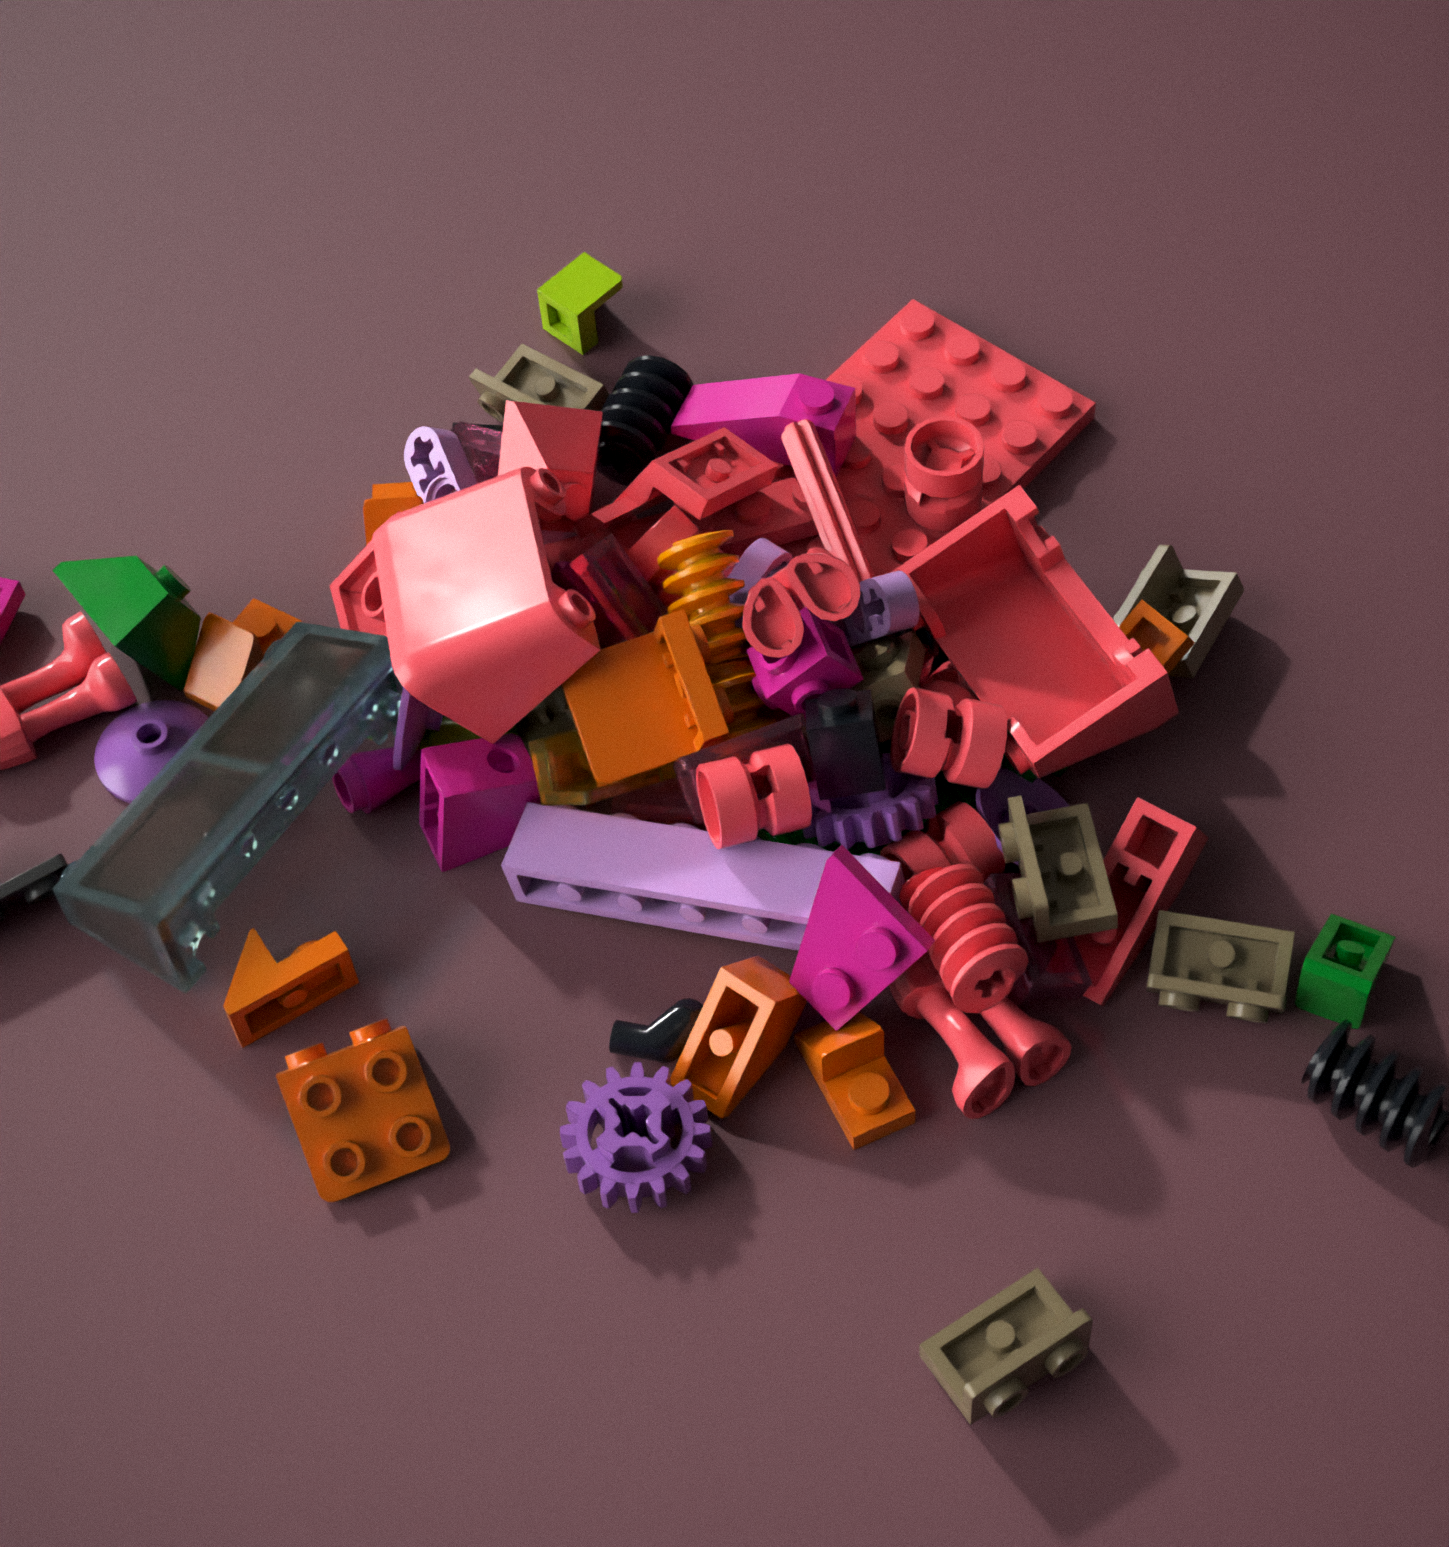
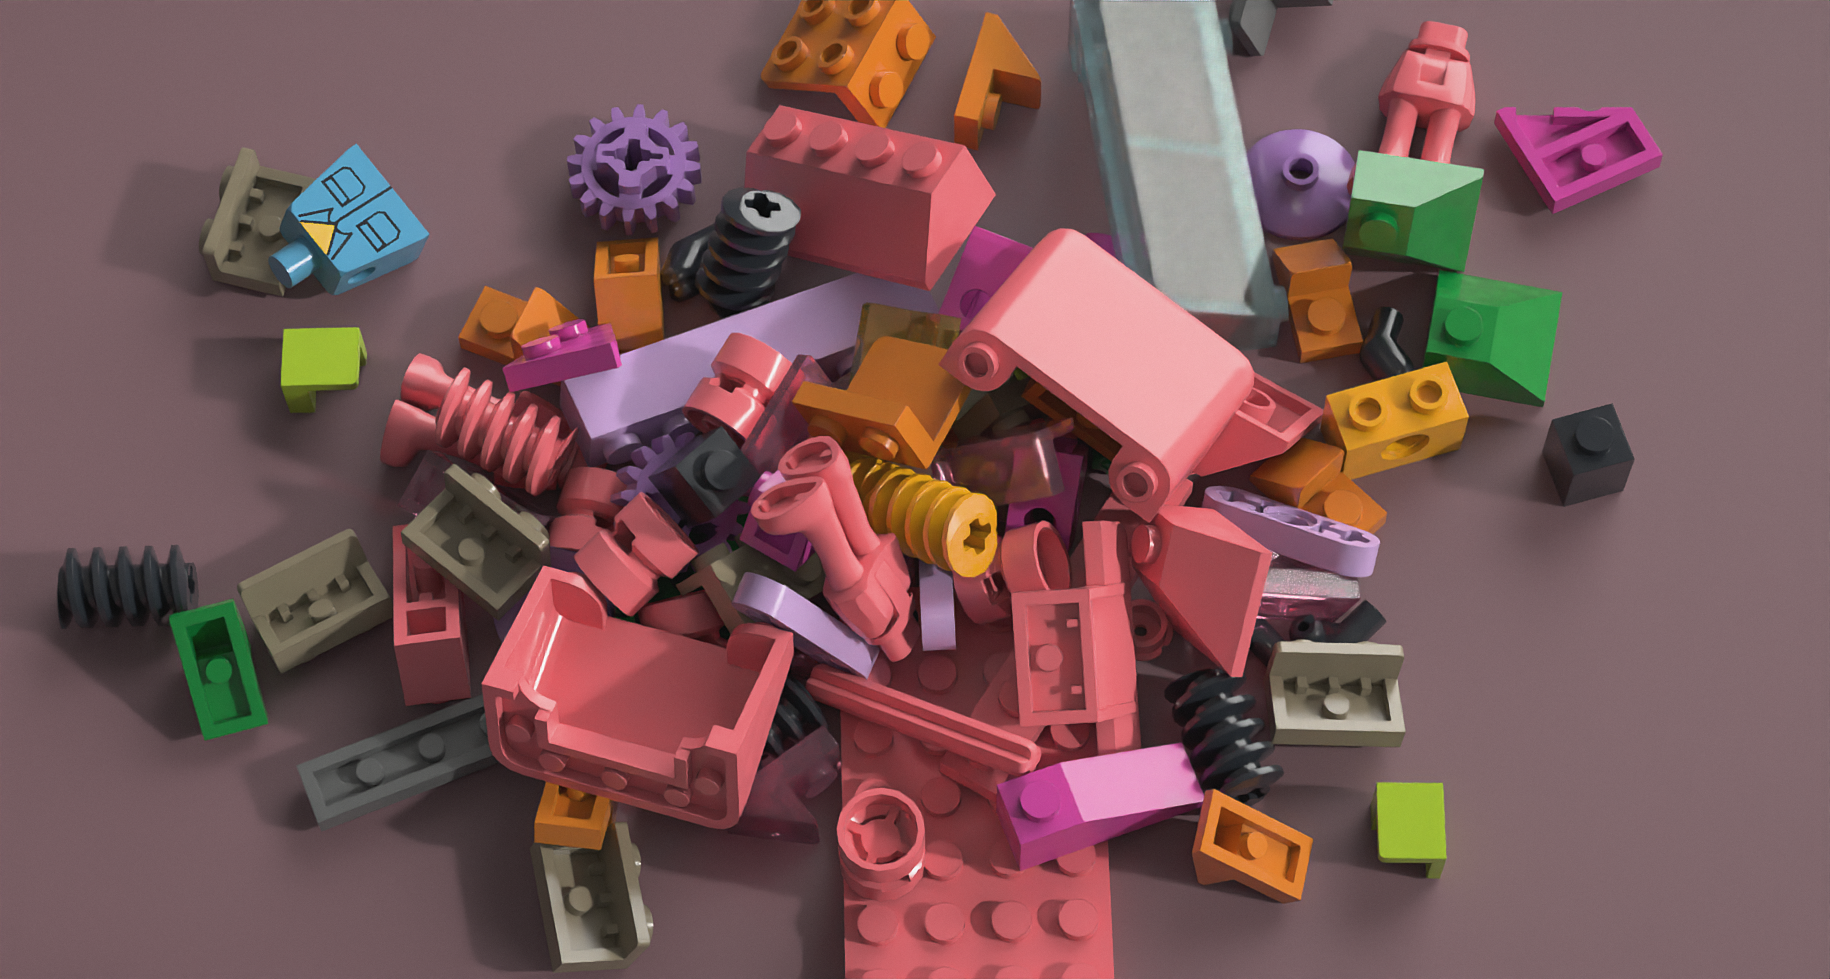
camera: 135 degrees right, 10 degrees up
none -> dark azure torso [268,144,430,295]
none -> lime panel [281,327,367,413]
none -> dark grey plate [296,694,499,832]
none -> black piece [695,187,801,319]
none -> coral slope [744,105,996,291]
none -> orange slope [1192,789,1313,904]
none -> light orange brick [1320,362,1469,480]
none -> black arm [1360,307,1414,381]
none -> green slope [1421,270,1563,407]
none -> black brick [1542,403,1635,507]

